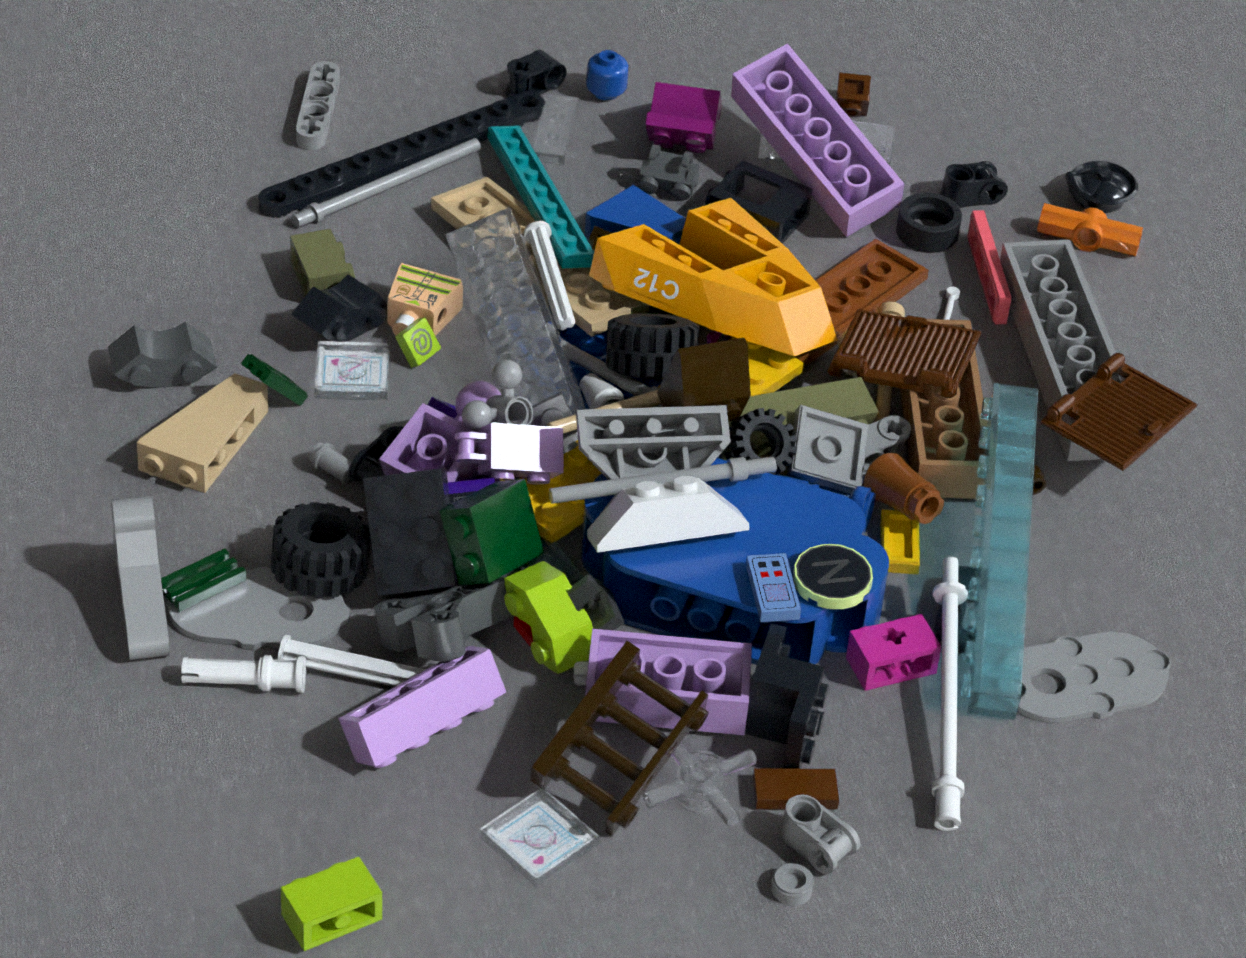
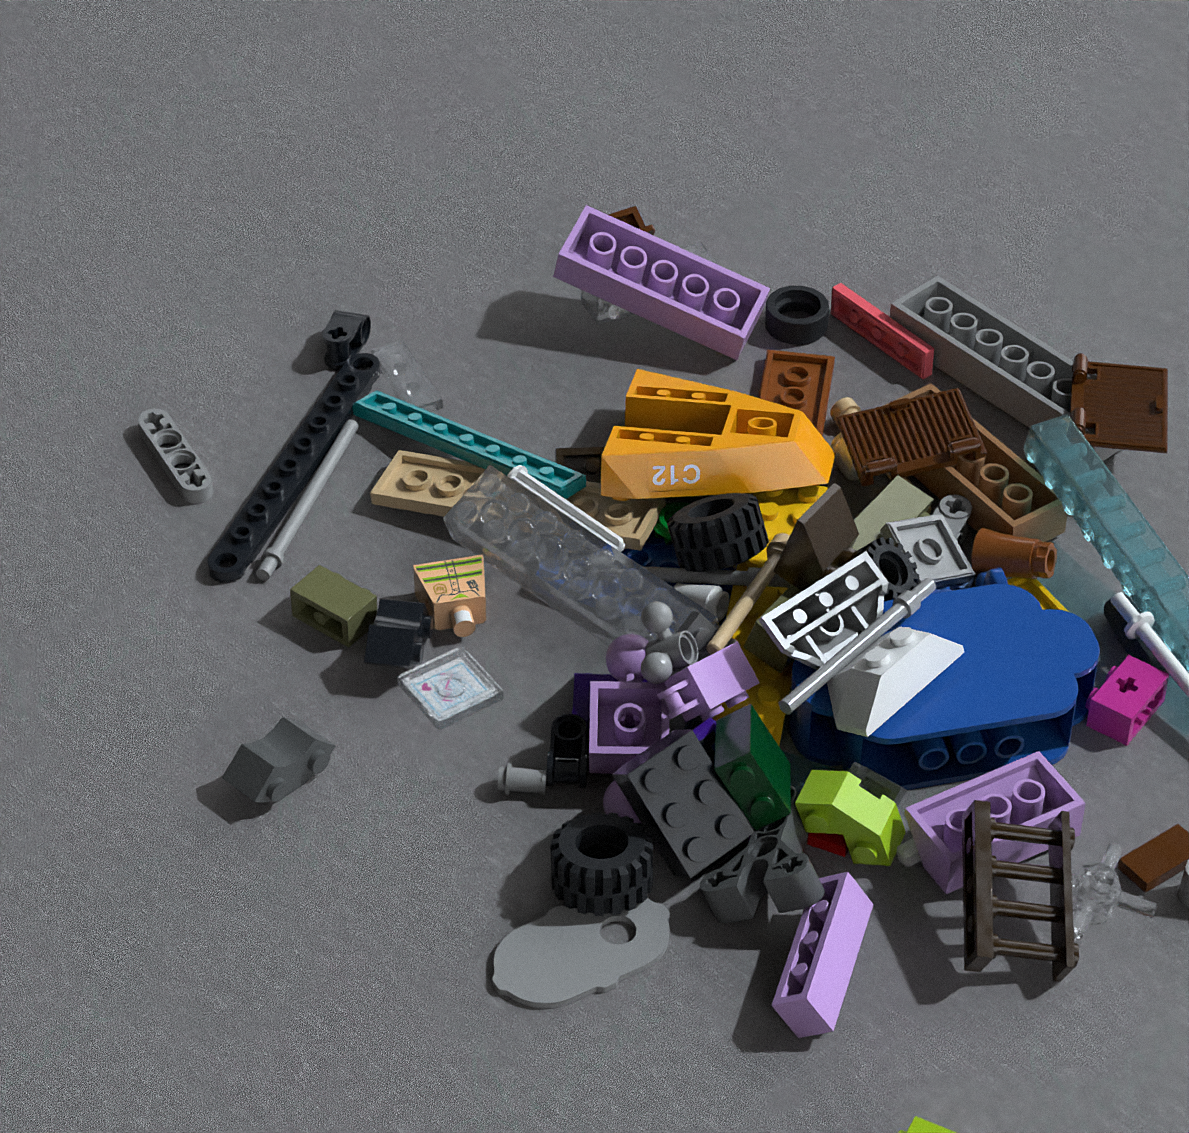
camera: 30 degrees left, 0 degrees up
light grey beam [111,496,170,660] -> none
tan slope [137,373,268,493] -> none
dark green tile [161,548,246,612] -> none
white pin [181,655,306,693] -> none
dark green tile [240,354,308,406] -> none
white axle [278,634,426,687] -> none
lime tile [395,317,441,368] -> none
clear tile [480,788,599,887] -> none
blue slope [584,185,686,244] -> none
blue head [586,50,629,100] -> none
dark grey piece [638,144,699,200] -> none
magenta bracket [646,82,722,153] -> none
black window [705,160,813,244] -> none
black bracket [745,623,829,769] -> none
medium blue tile [746,553,801,622] -> none
tile [793,544,873,610] -> none
black piece [940,161,1008,208] -> none
white hinge [943,287,960,320] -> none
orange piece [1037,203,1143,256] -> none
black piece [1065,161,1138,213] -> none

